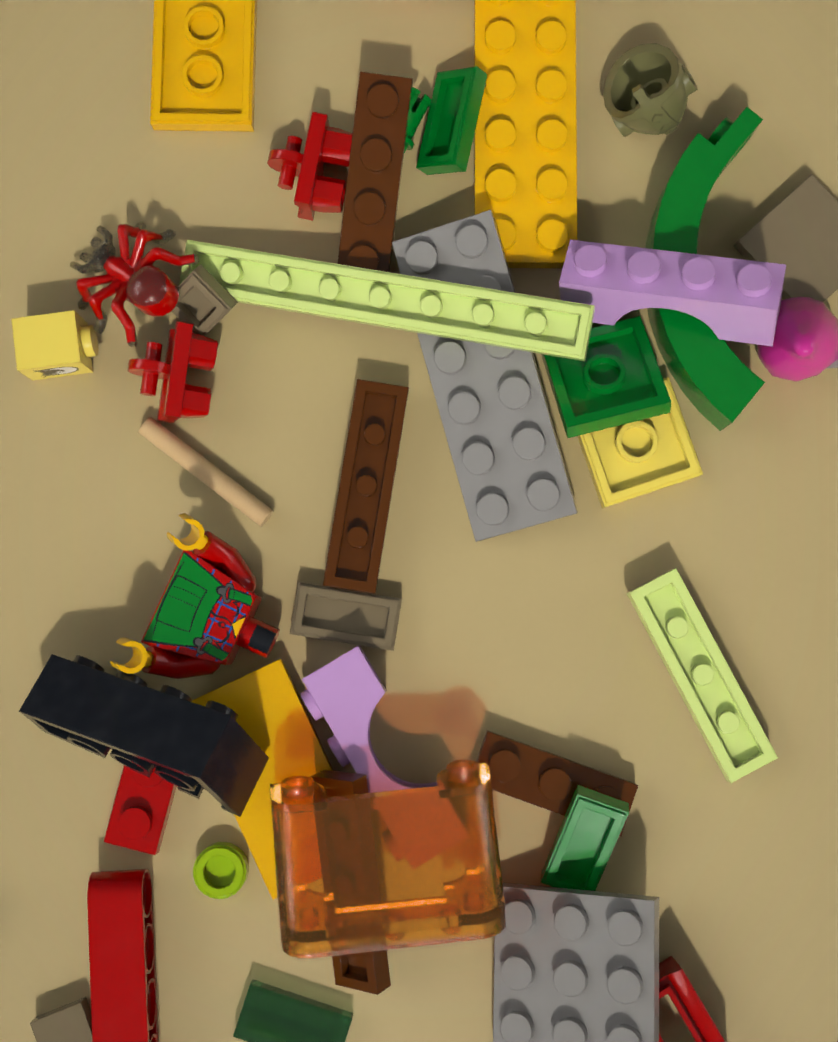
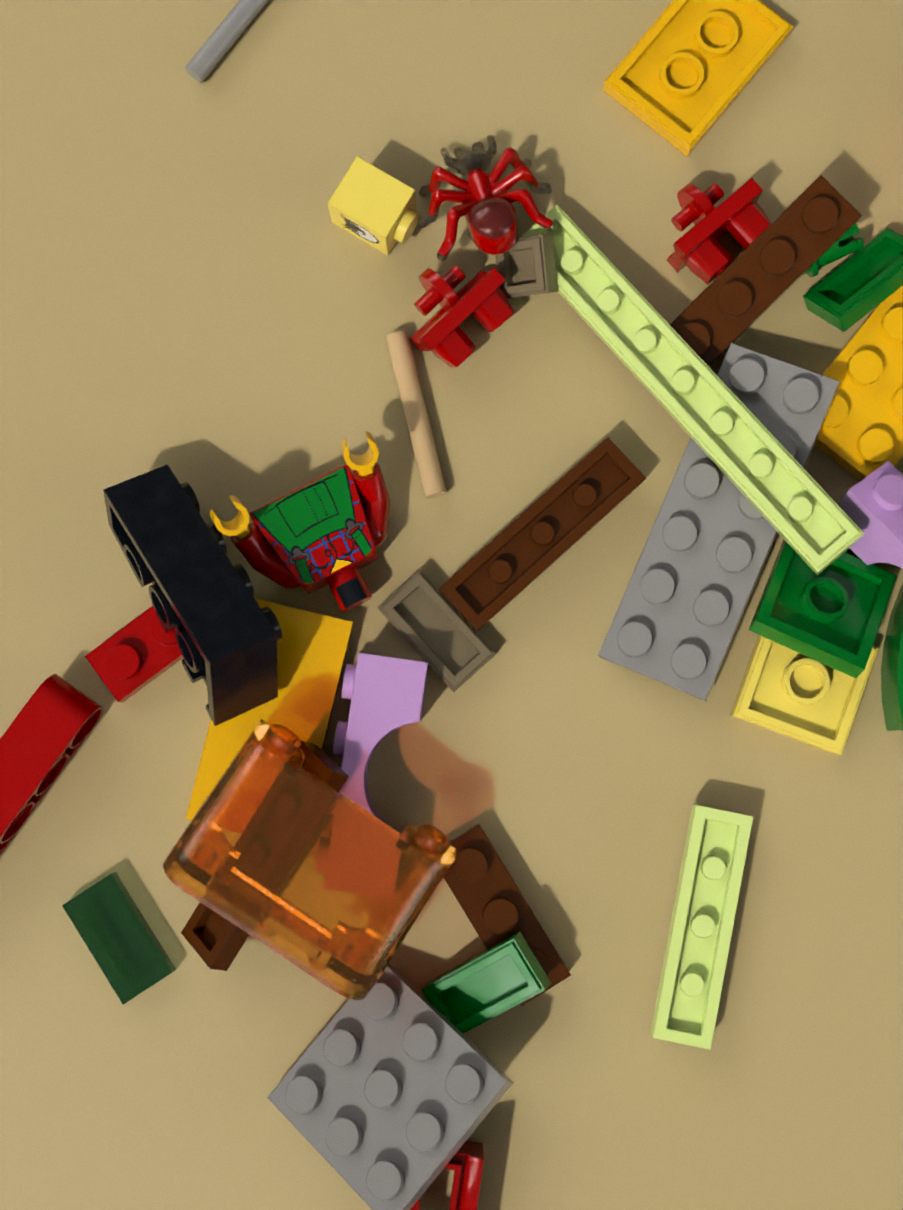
camera: 40 degrees right, 0 degrees up
lime tile [193,842,249,899] -> none

